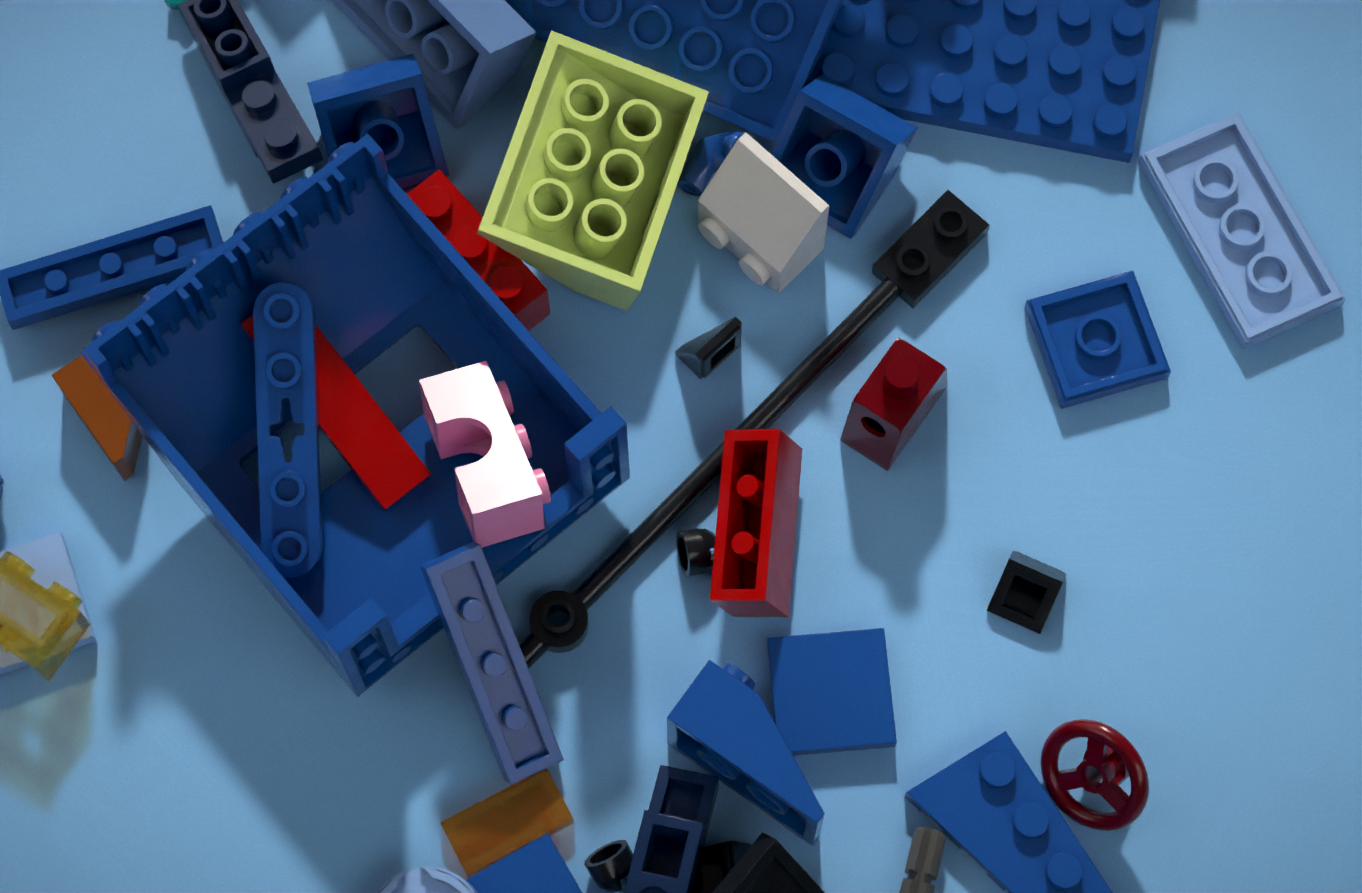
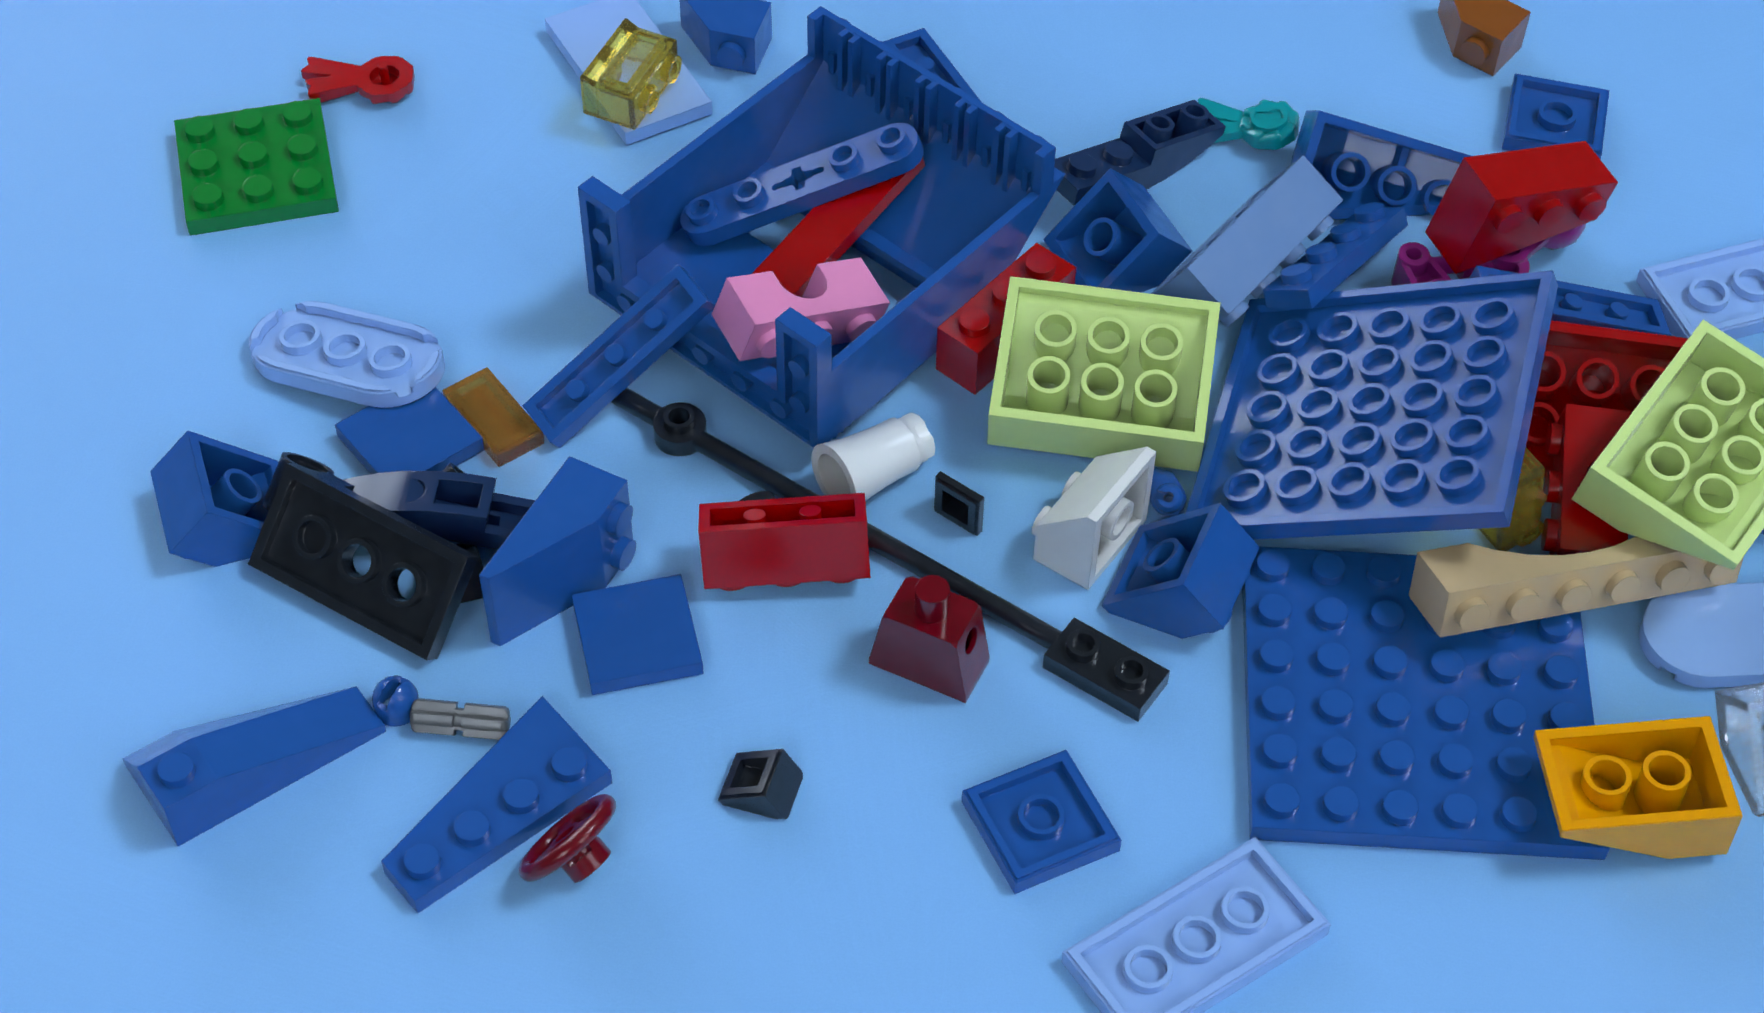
camera: 80 degrees right, 20 degrees down
none -> white plant [811,412,935,501]

